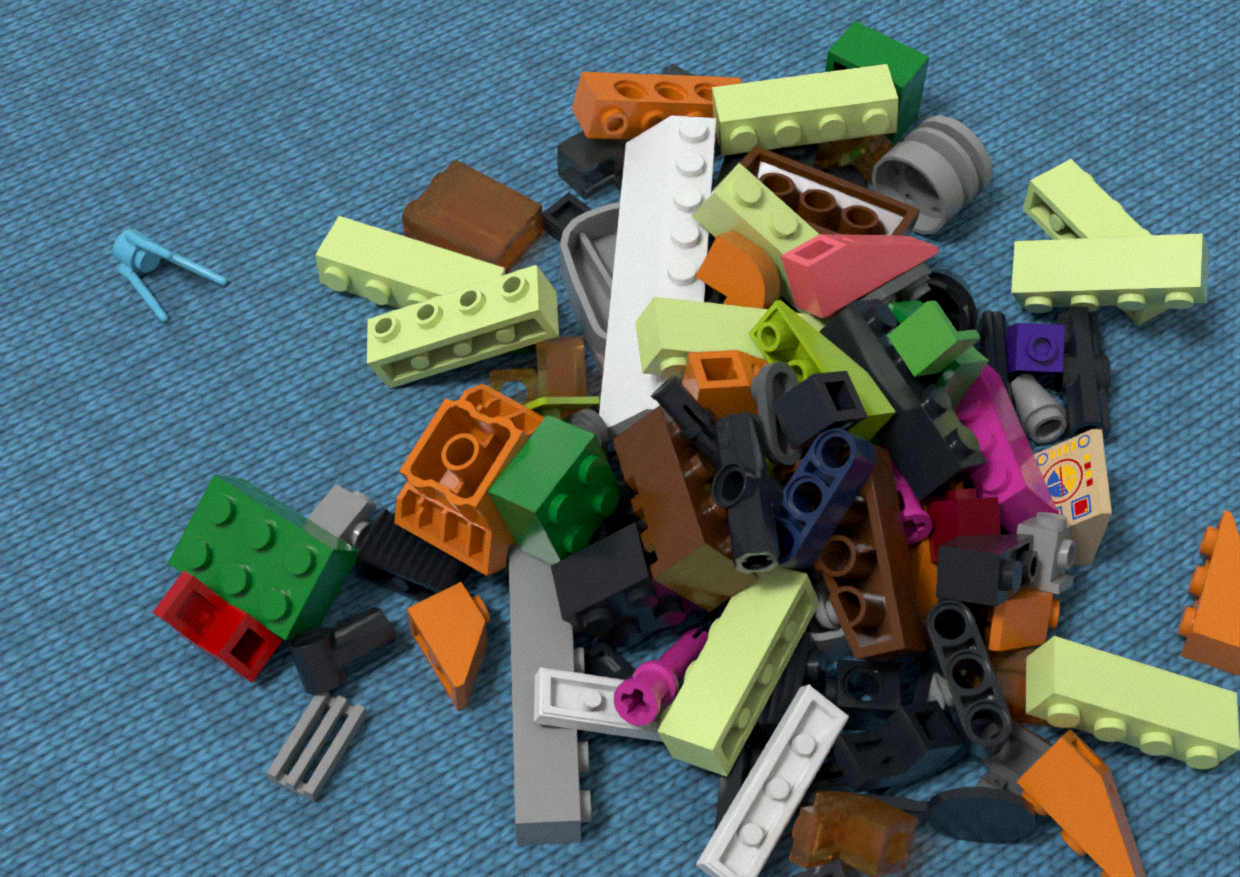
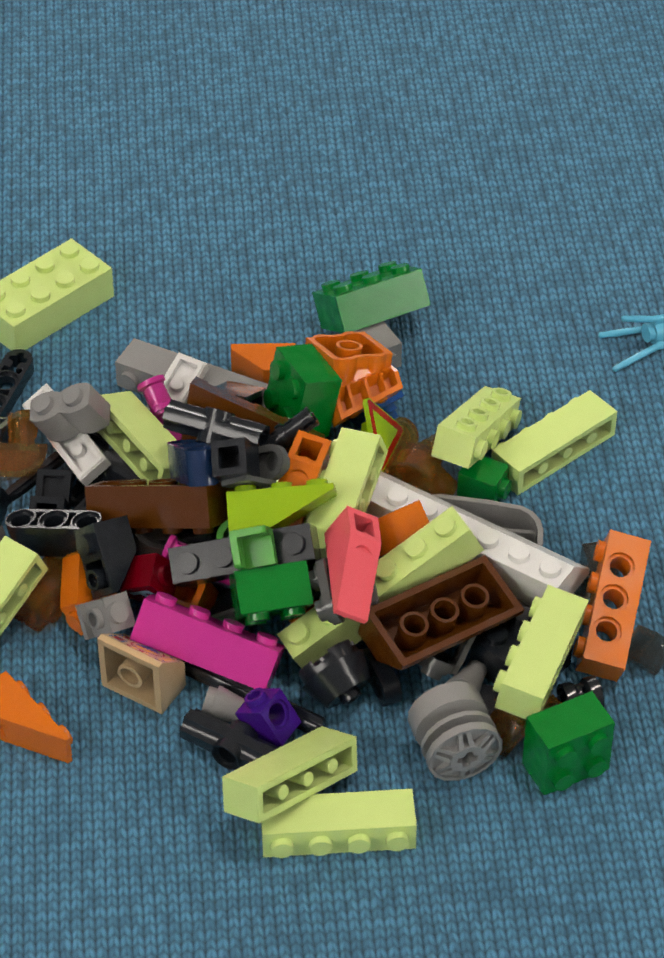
camera: 120 degrees right, 10 degrees down
red brick [152,571,282,683] -> none
light grey tile [266,691,367,802] -> none
black piece [288,607,397,694] -> none
clear orange brick [402,160,543,275] -> none
black tile [538,192,592,242] -> none
none -> light grey brick [29,383,110,442]

